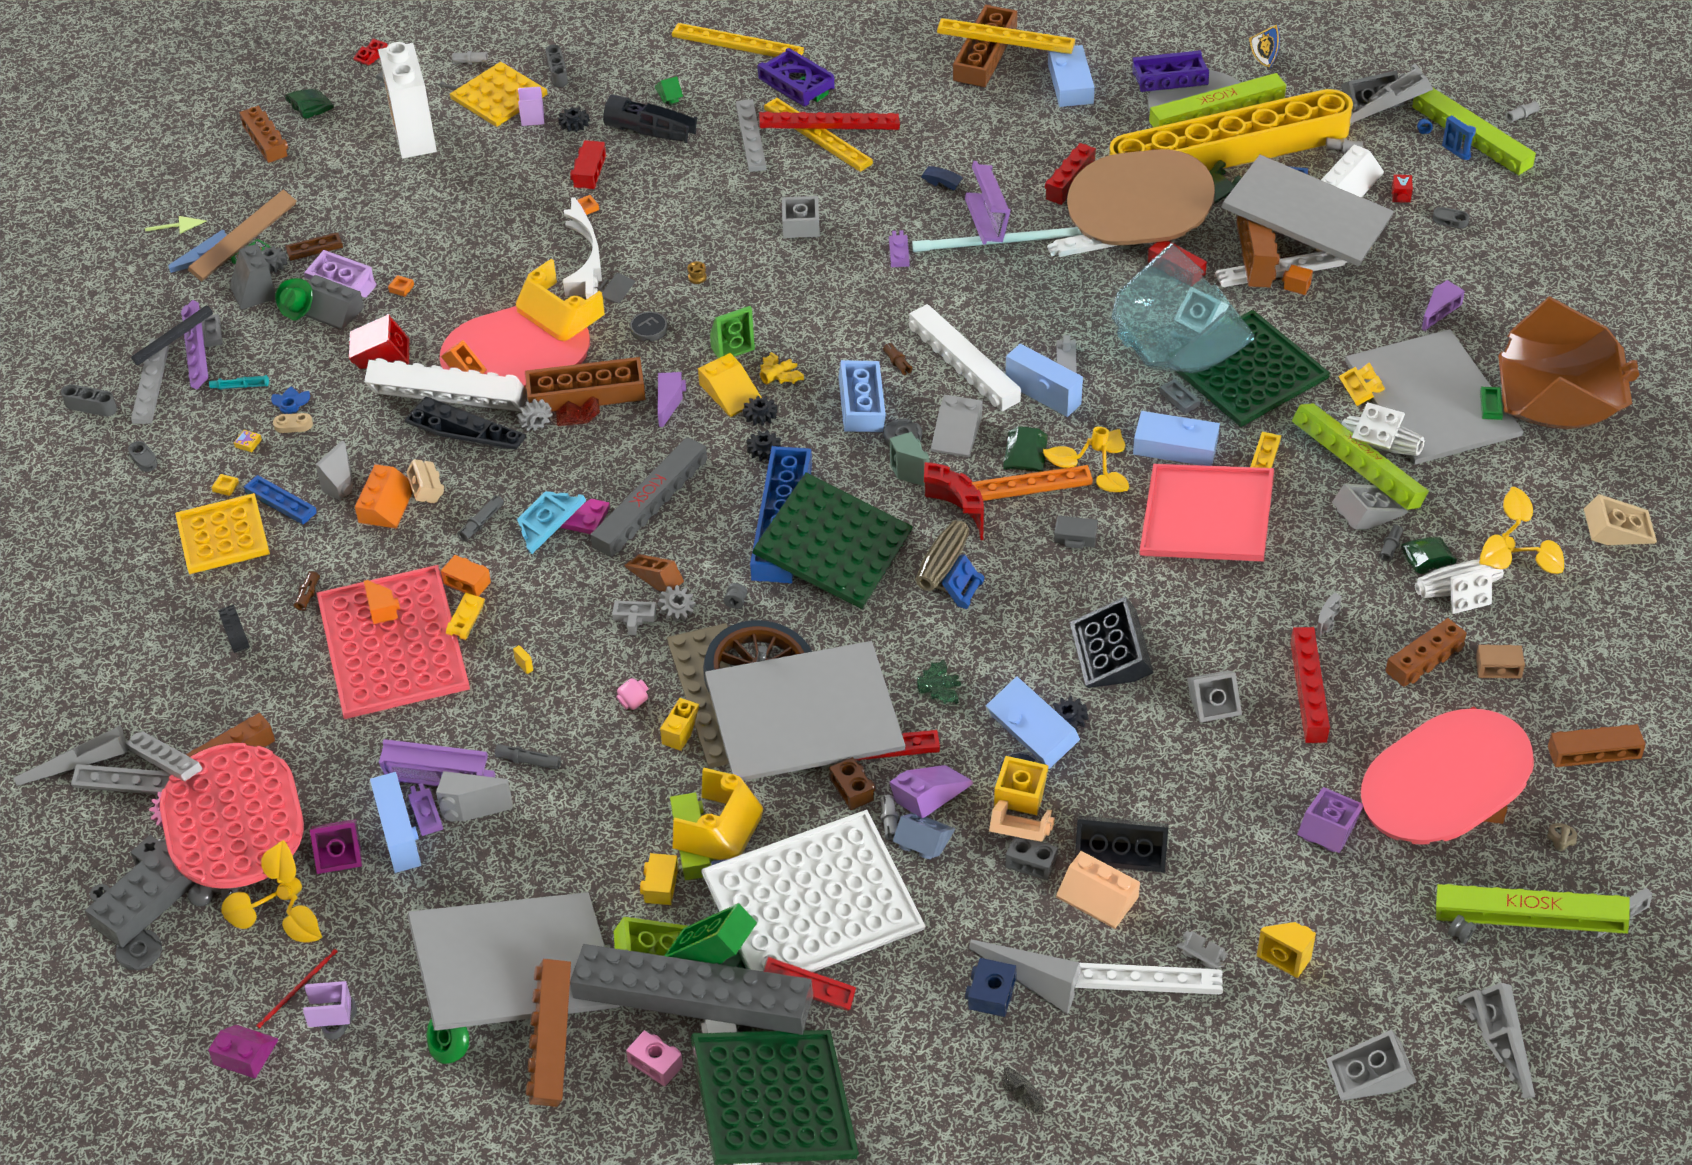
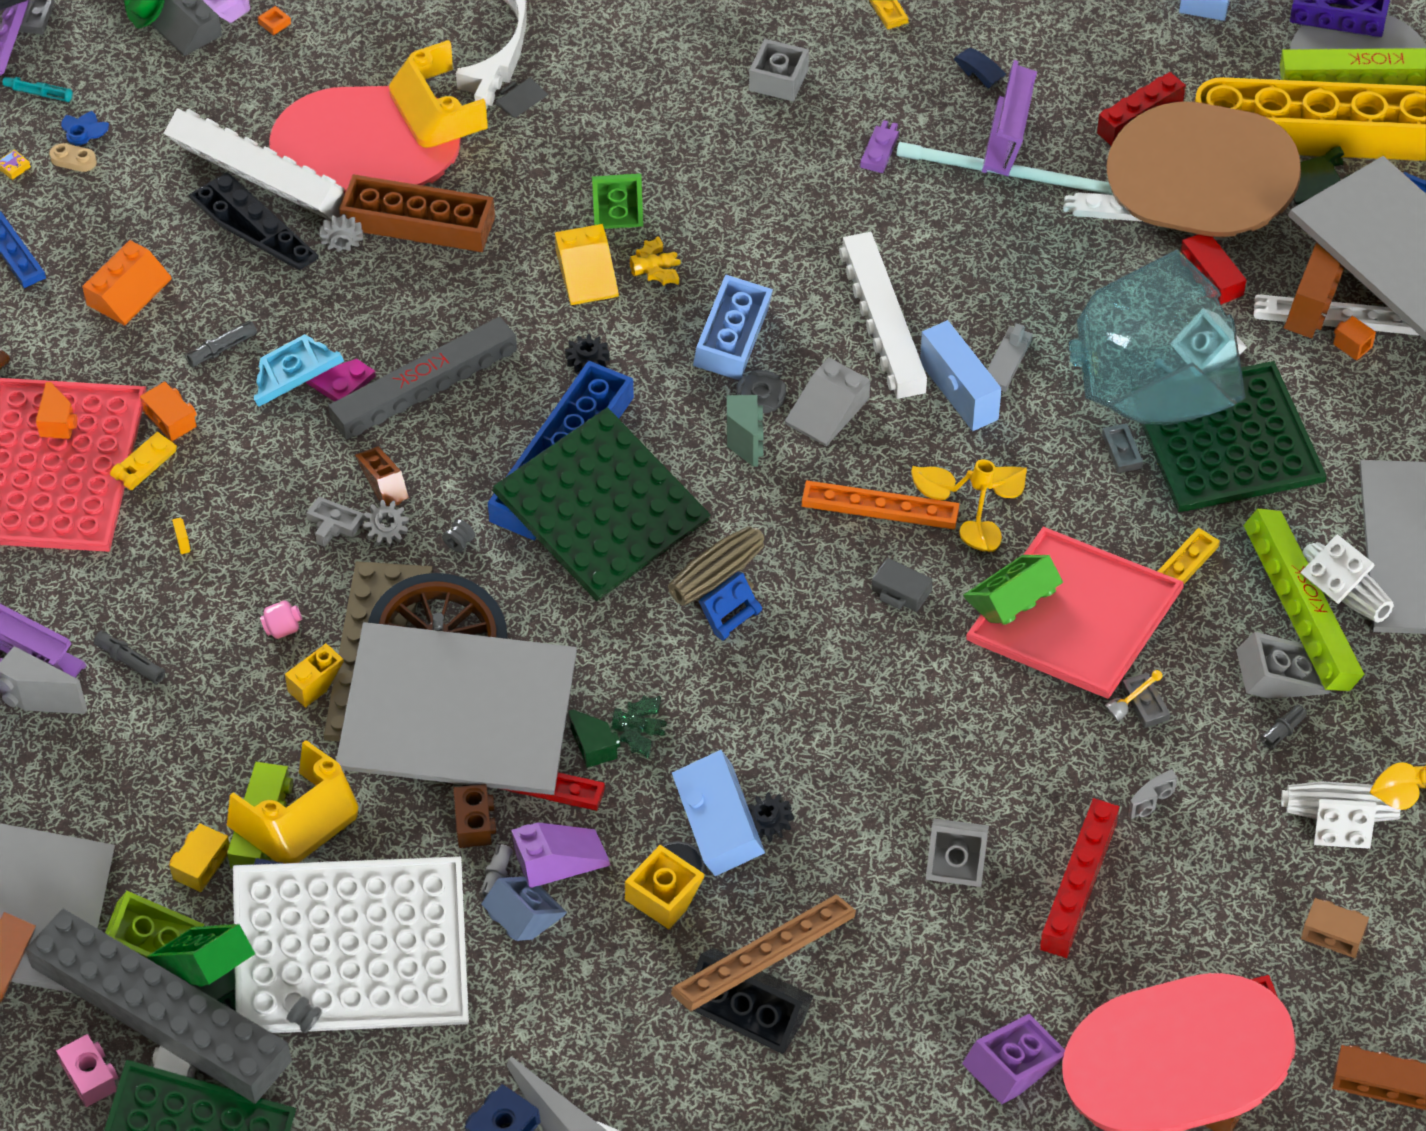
camera: 20 degrees right, 5 degrees up
light grey slope [315,441,353,501] -> none
red slope [348,314,410,369] -> none
tan brick [406,459,444,503] -> none
orange slope [441,340,487,374] -> none
clear red slope [556,396,600,426] -> none
black tile [630,311,668,341] -> none
medium lavender slope [658,372,686,427] -> none
pearl gold wheel [687,261,707,284] -> none
black gear [743,396,778,426] -> none
red plate [763,957,856,1011] -> none
reddish brown pin [883,343,913,375] -> none
red panel [924,462,984,540] -> none
light nougat panel [989,800,1055,842] -> none
dark green slope [1003,426,1048,472] -> none
dark grey brick [1006,836,1058,881] -> none
light nougat slope [1056,851,1140,929] -> none
black slope [1070,596,1154,688] -> none
light blue brick [1133,411,1220,466] -> none
yellow plate [1338,362,1385,406] -> none
dark orange brick [1385,618,1467,687] -> none
dark green slope [1401,537,1457,574] -> none
none -> dark grey wheel [286,996,323,1033]
none -> dark green slope [568,709,621,768]
none -> medium nougat tile [671,894,856,1011]
none -> bright green slope [963,555,1063,625]
none -> hinge [1104,670,1163,722]
none -> flat silver plate [1122,673,1170,728]

